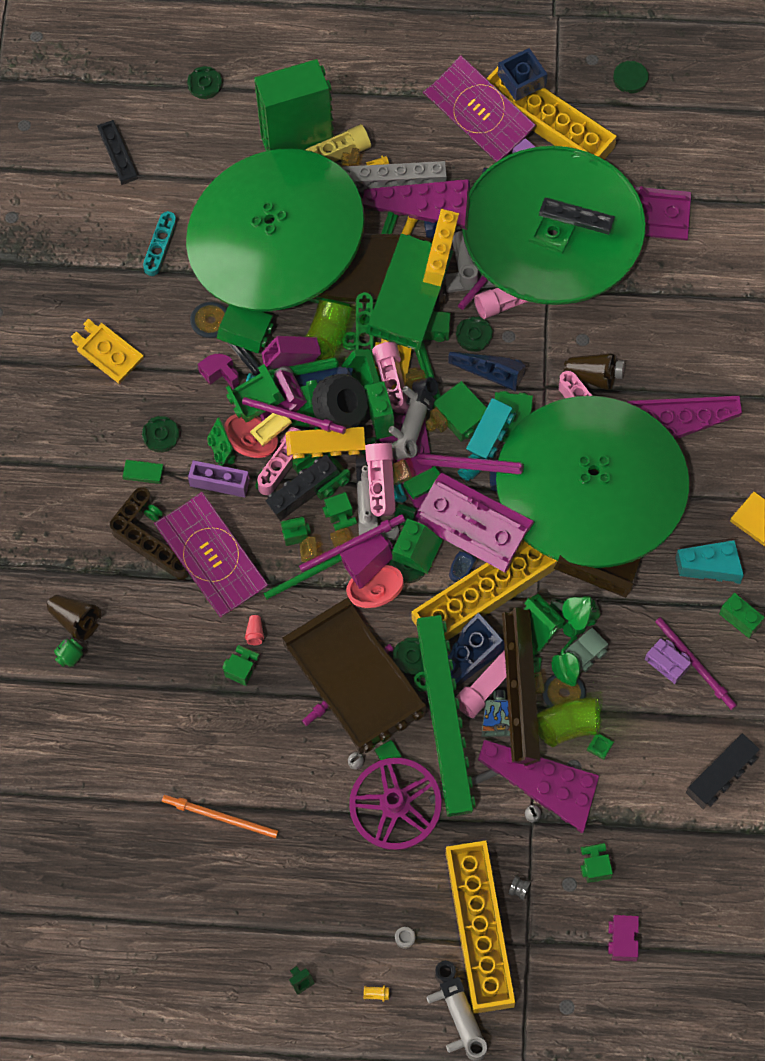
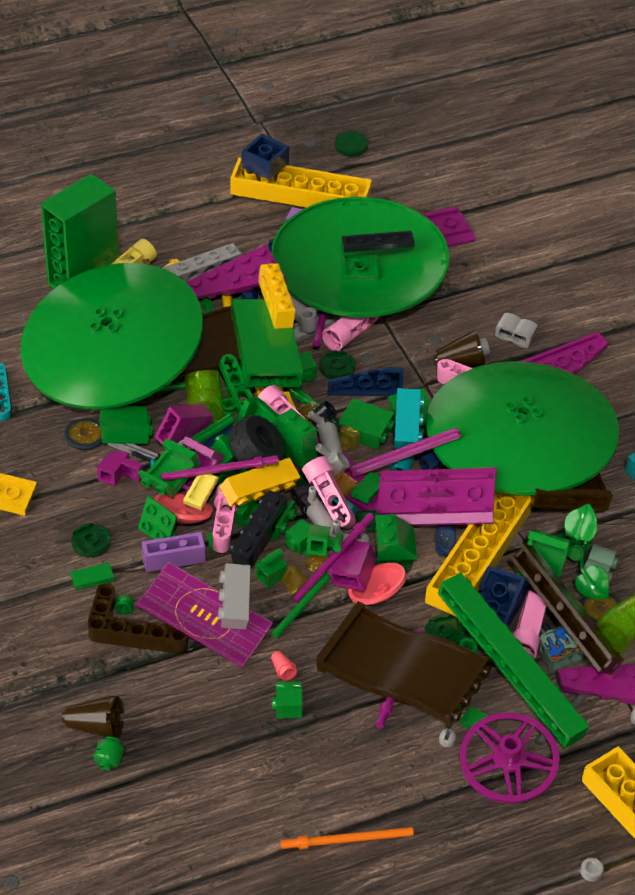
camera: 30 degrees left, 20 degrees down
magenta hinge [423,55,536,162] -> none
none -> light grey brick [218,563,250,630]
none -> green brick [306,525,344,556]
none -> light grey brick [495,313,538,348]

